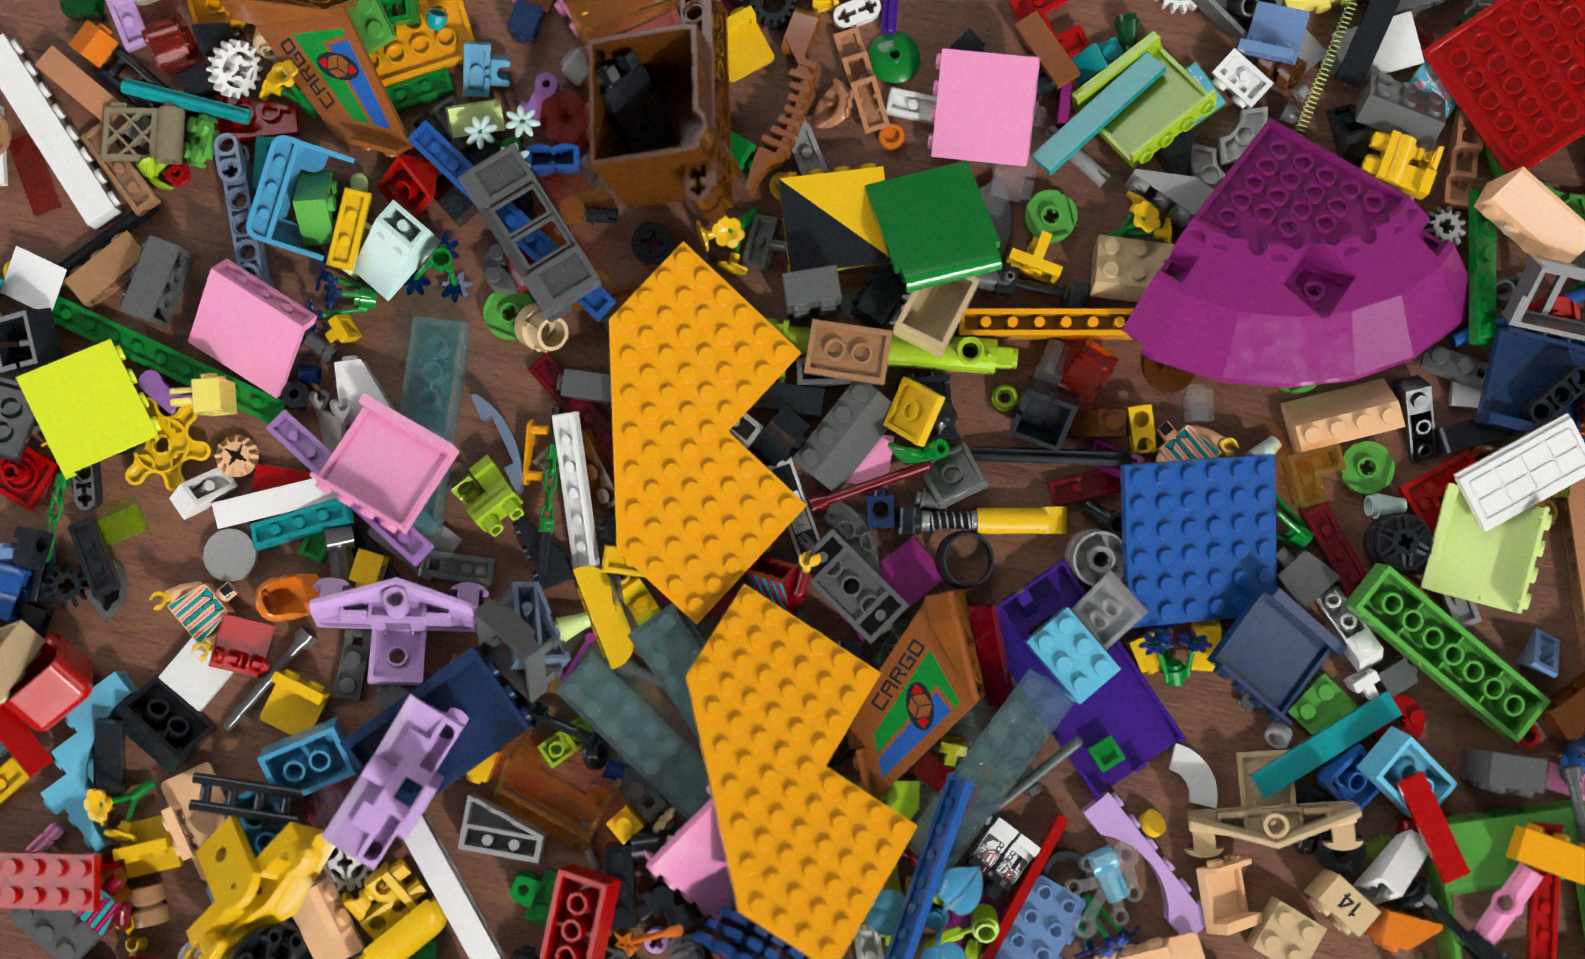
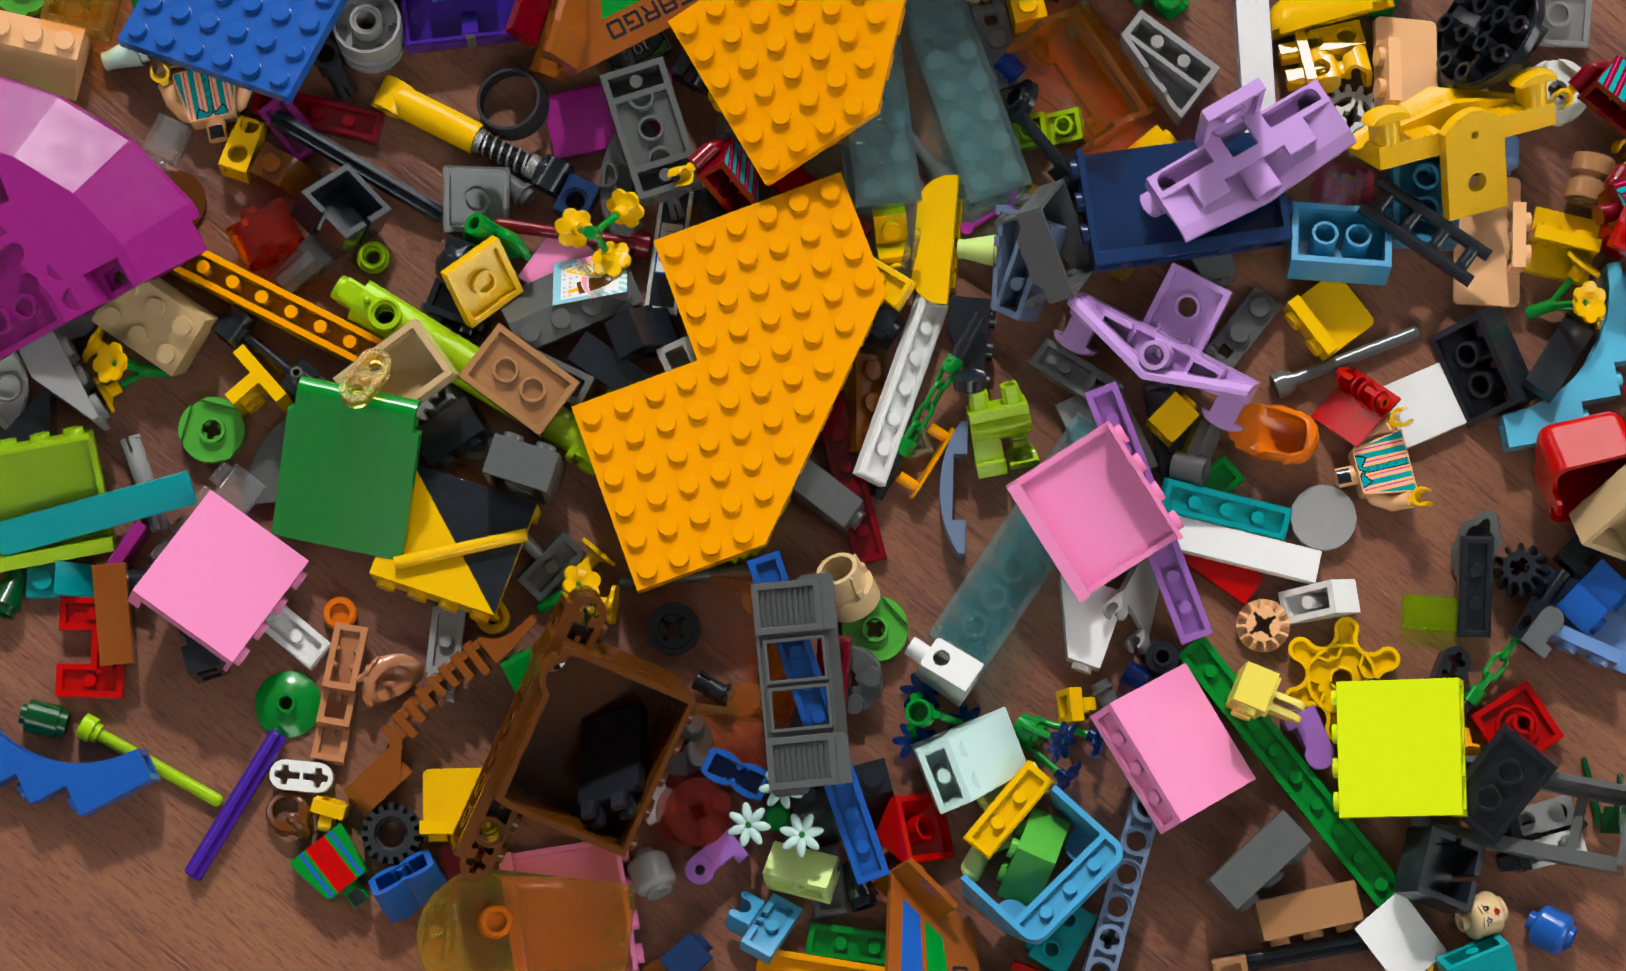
camera: 150 degrees left, 5 degrees down
none -> clear yellow plate [338,348,392,408]
none -> yellow bar [393,528,528,570]
none -> sticker [552,256,627,306]
none -> yellow plant [554,189,645,278]
none -> white torso [904,637,984,707]
none -> black tile [953,369,987,394]

